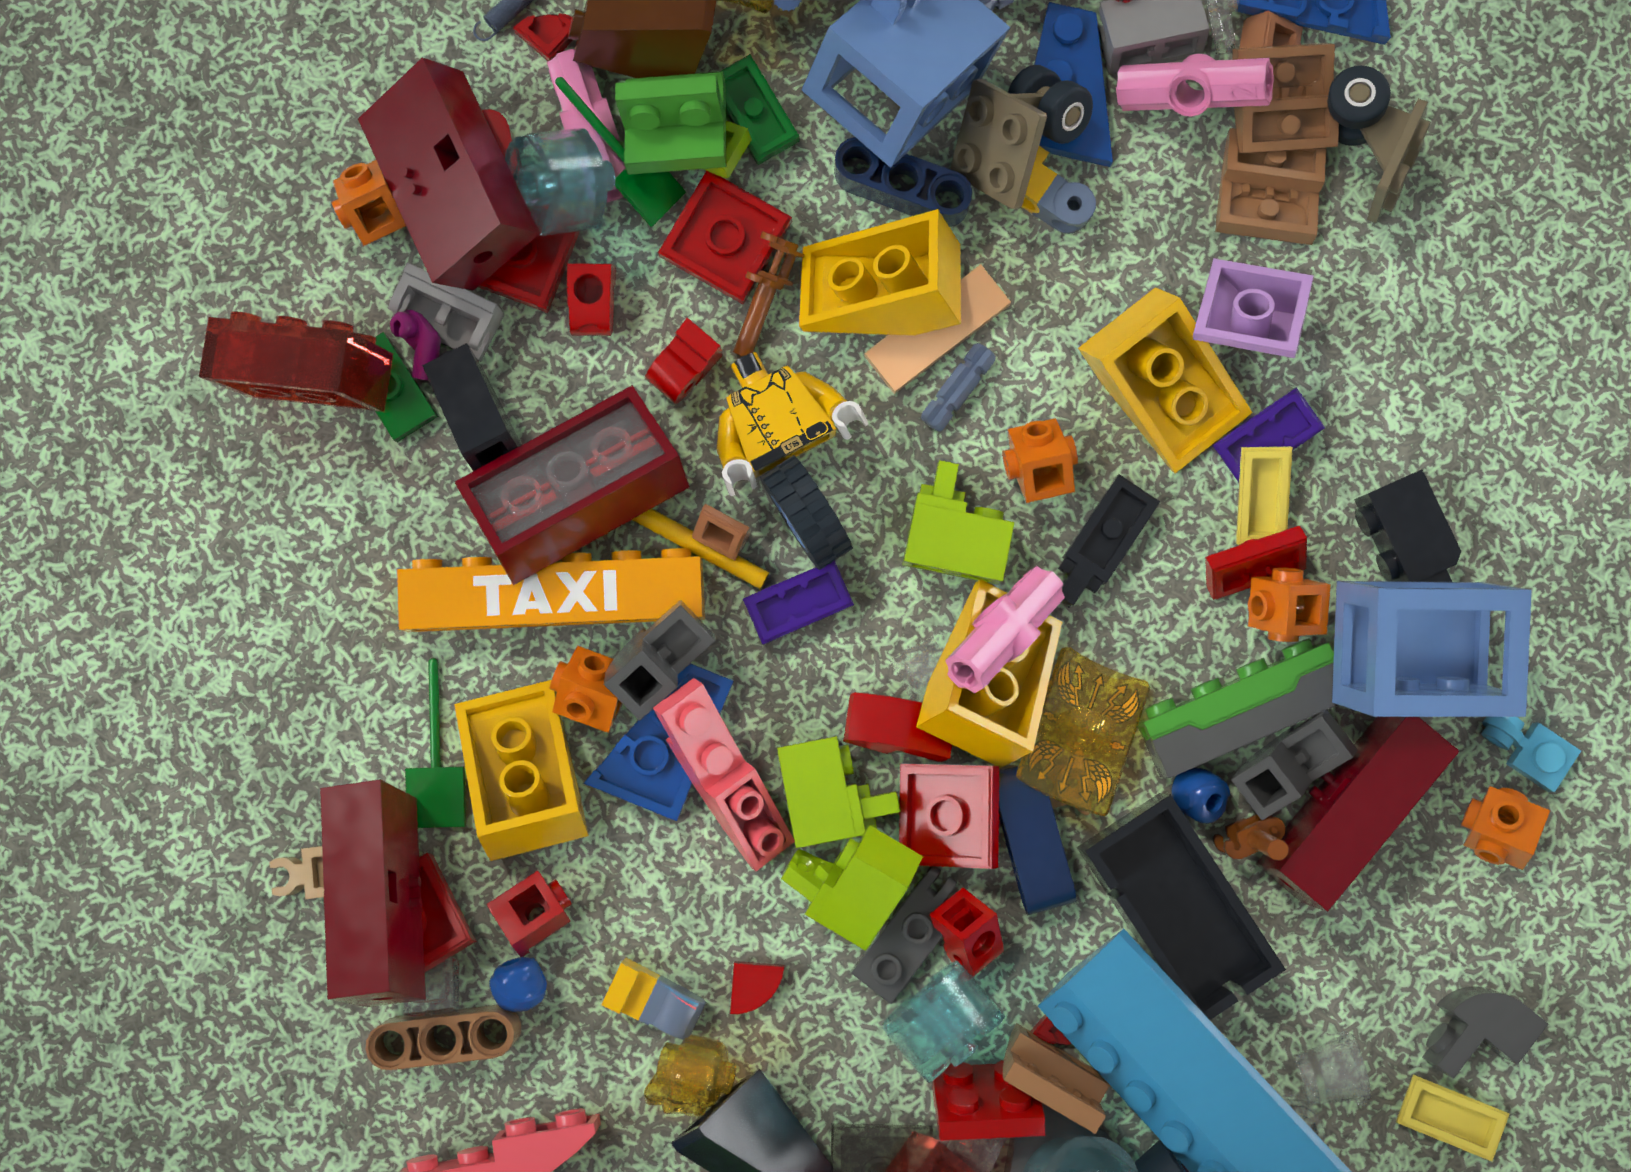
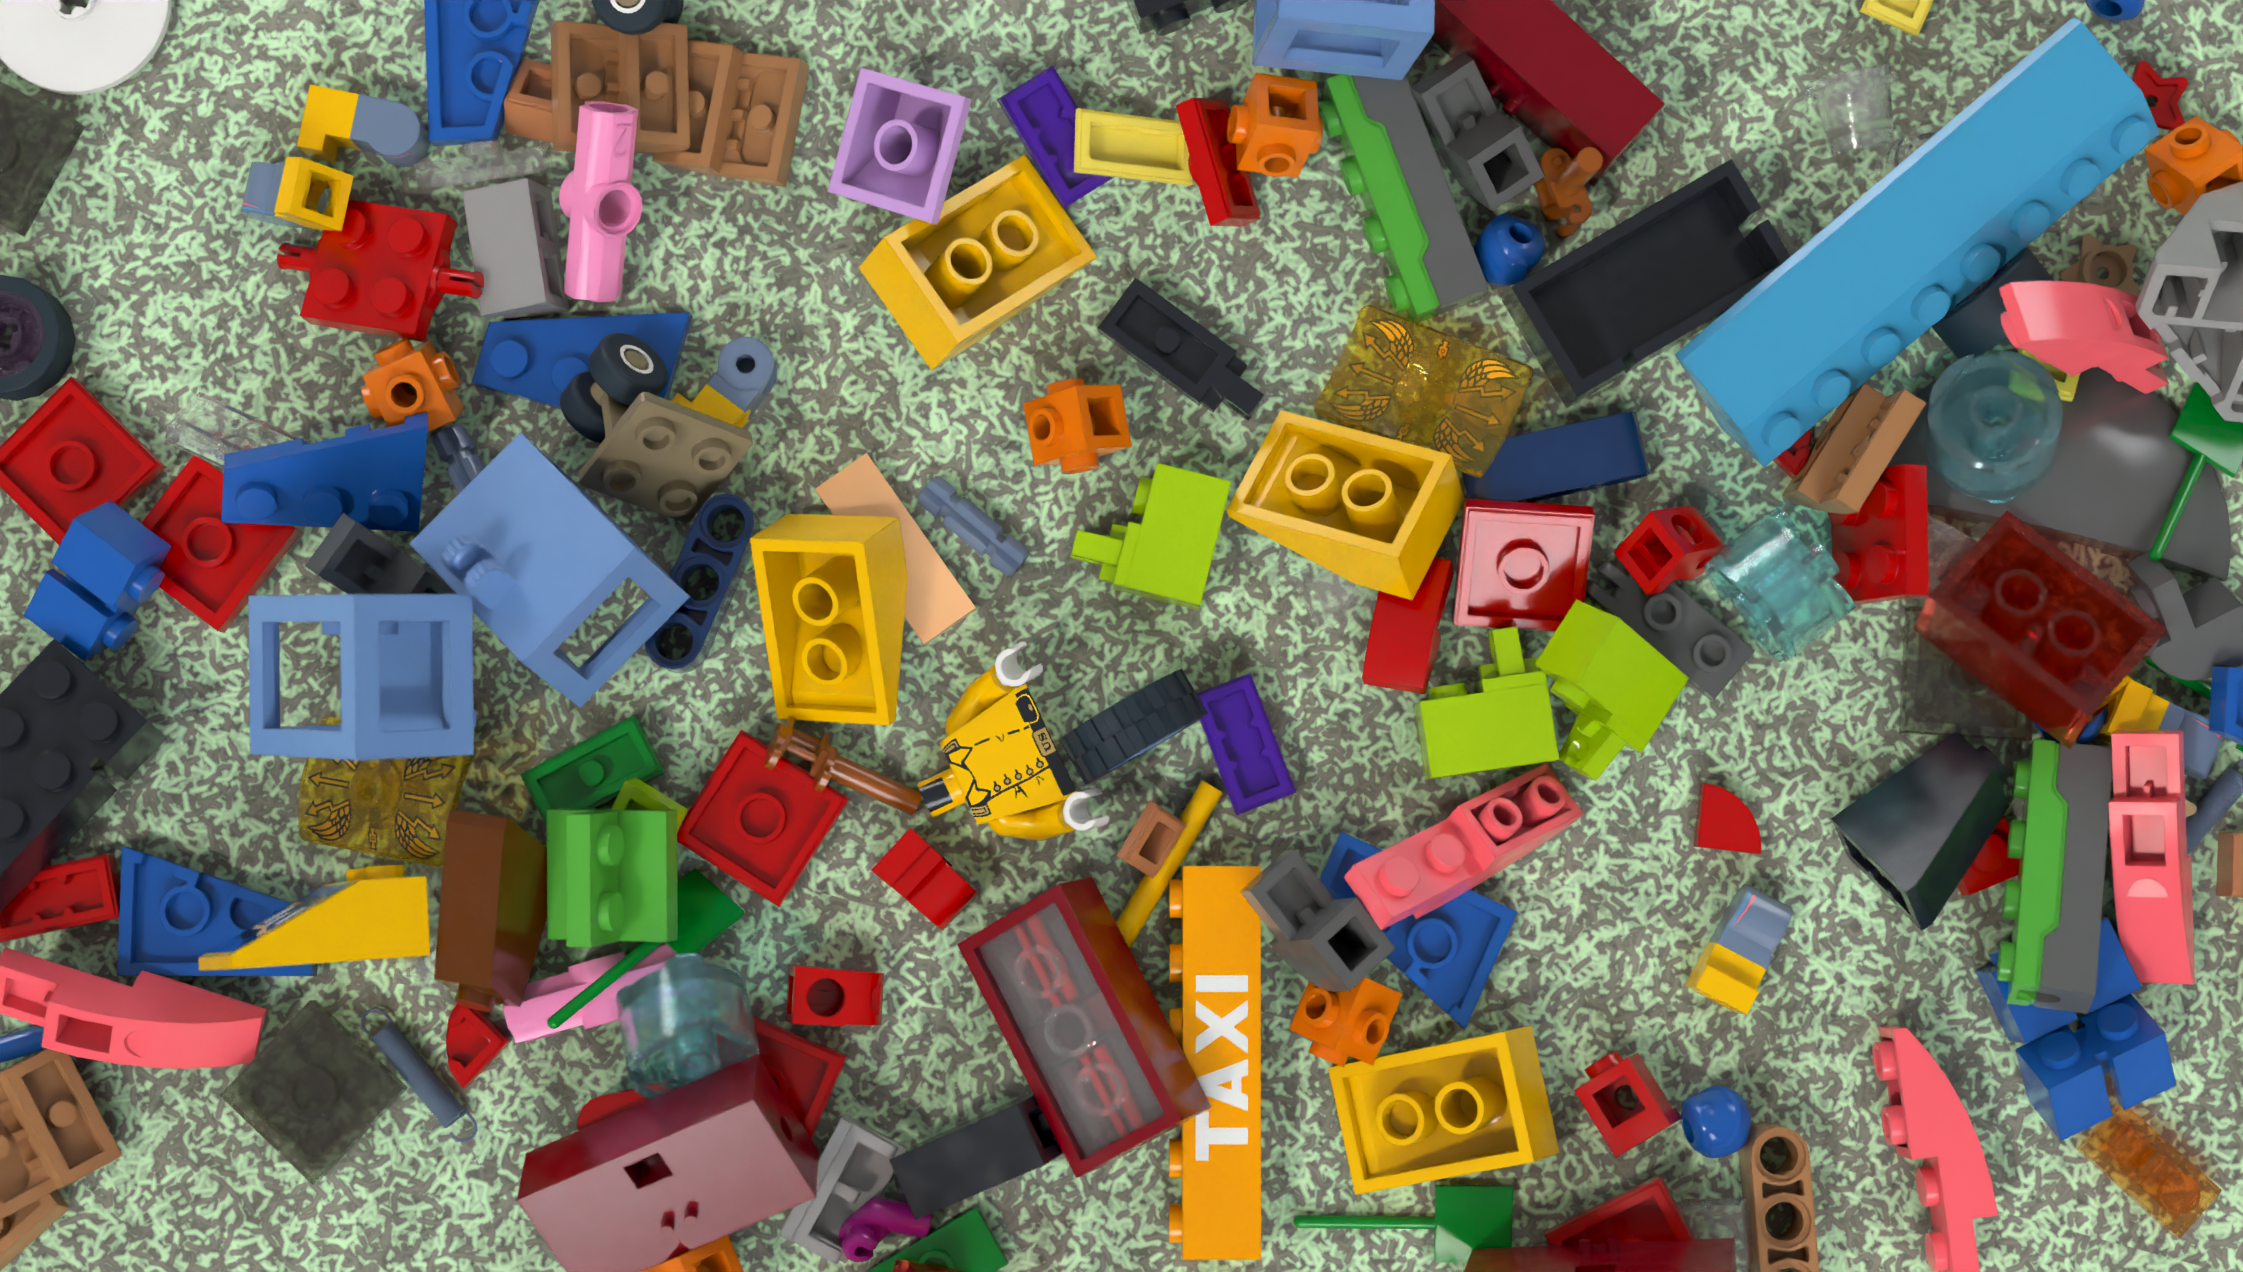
camera: 90 degrees left, 0 degrees up
clear yellow head [644,1035,736,1117] -> none
bright pink piece [945,566,1065,693] -> none

